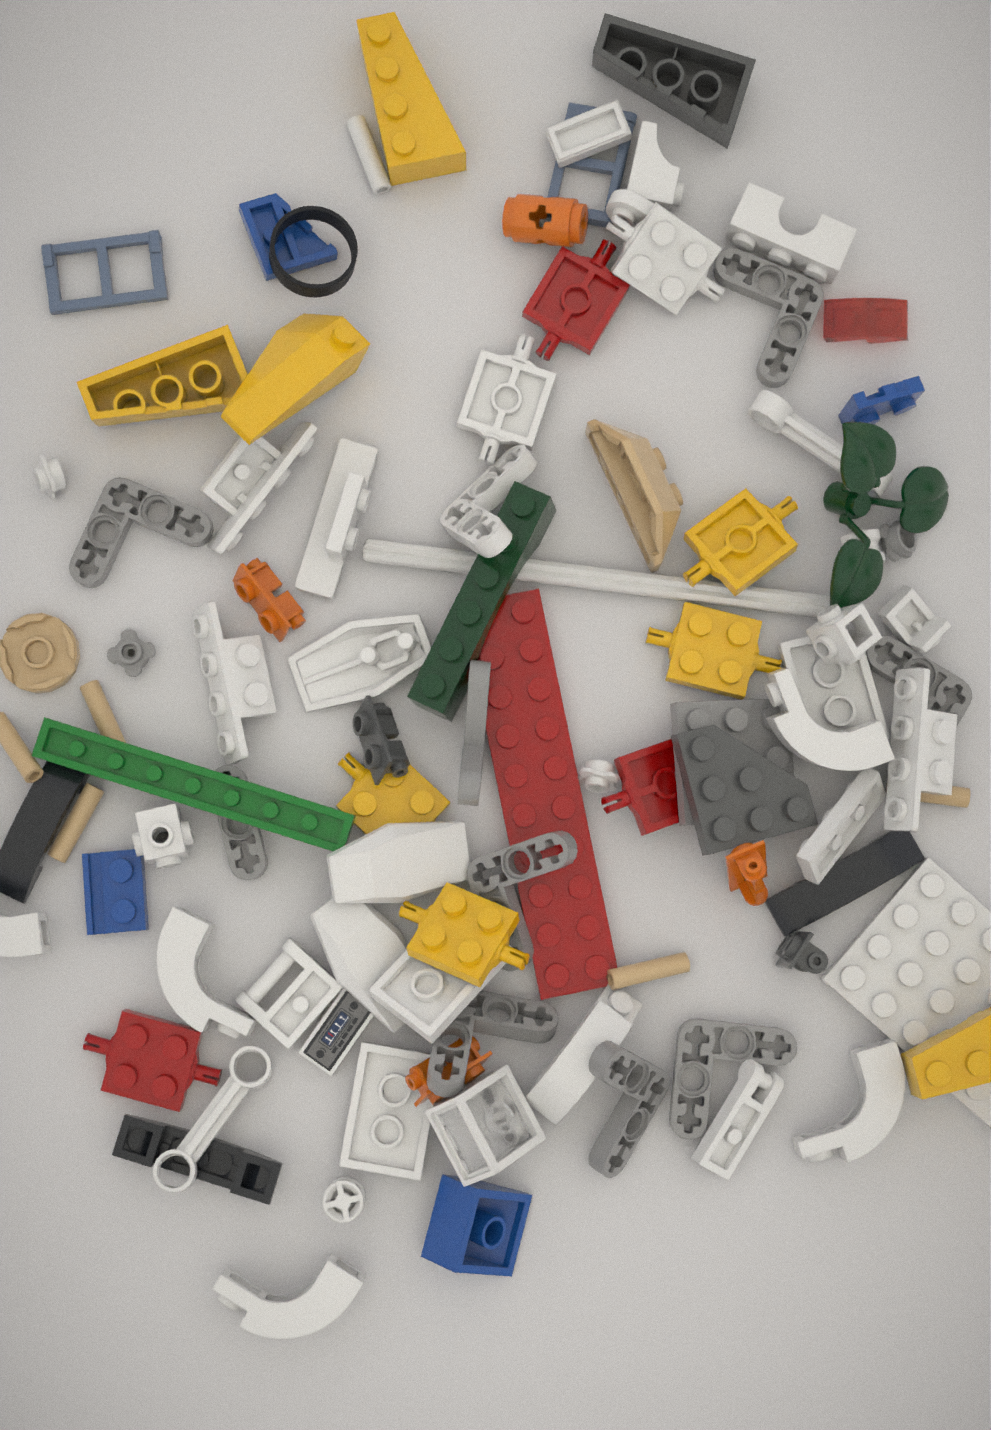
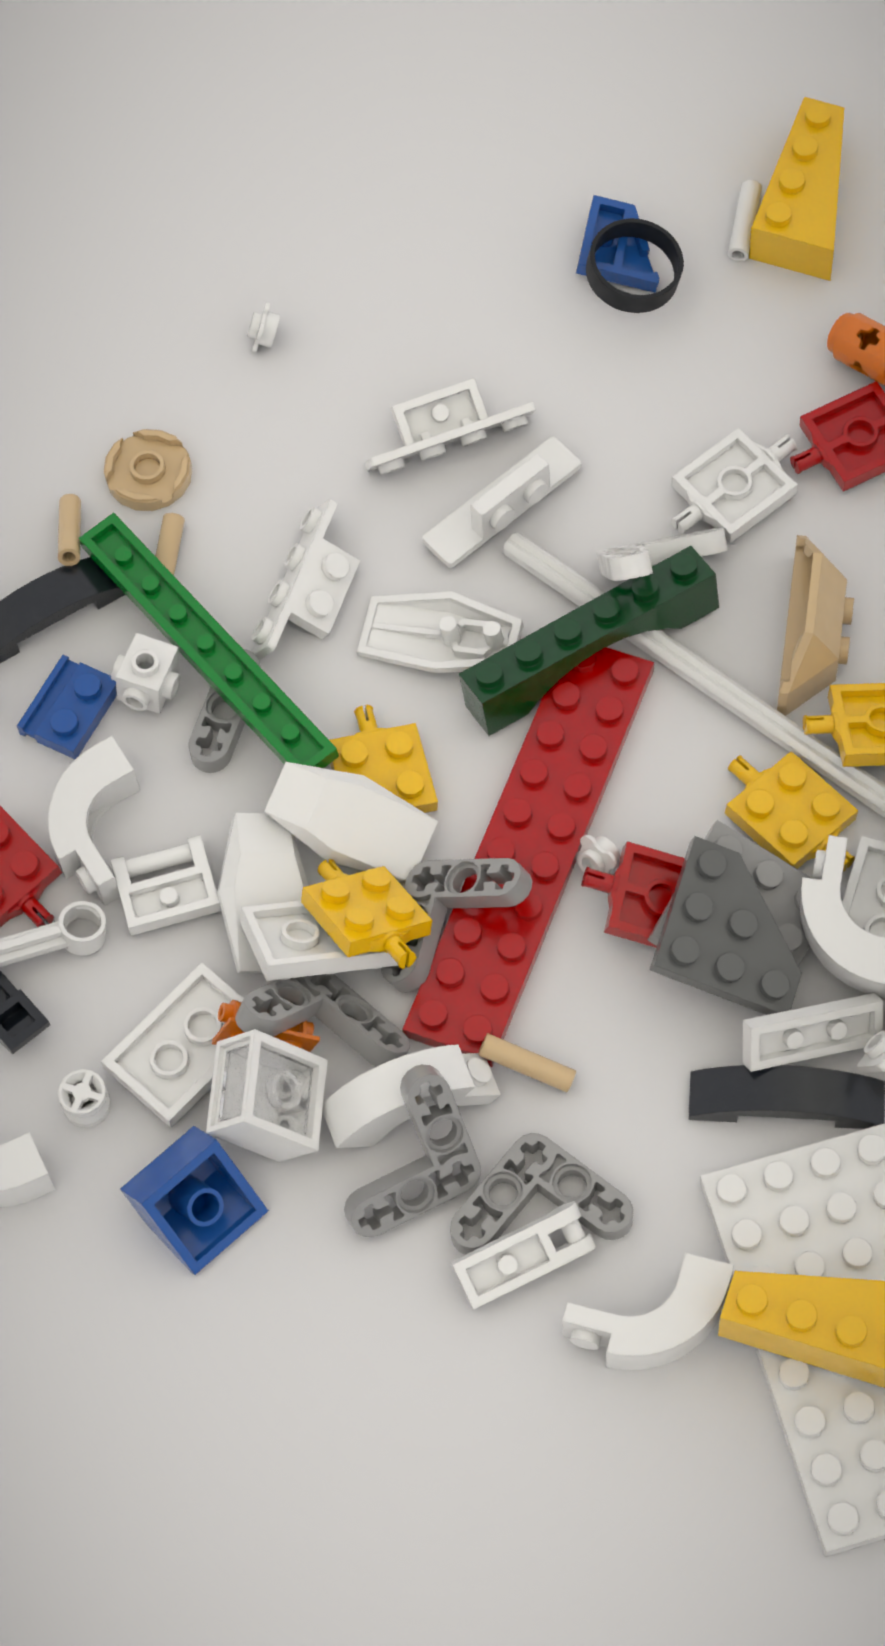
camera: 40 degrees right, 20 degrees down
sand blue window [41,230,168,315] -> none
tan piece [47,783,104,863] -> none
light grey beam [69,477,214,588] -> none
yellow wedge [76,324,248,427] -> none
light grey plate [107,629,156,677] -> none
yellow wedge [221,313,371,445] -> none
orange hinge [232,558,306,642] -> none
tile [298,988,374,1076] -> none
dark grey hinge [353,695,410,785] -> none
light grey beam [458,660,491,806] -> none
orange hinge [725,840,768,906] -> none
dark grey hinge [775,931,828,974] -> none

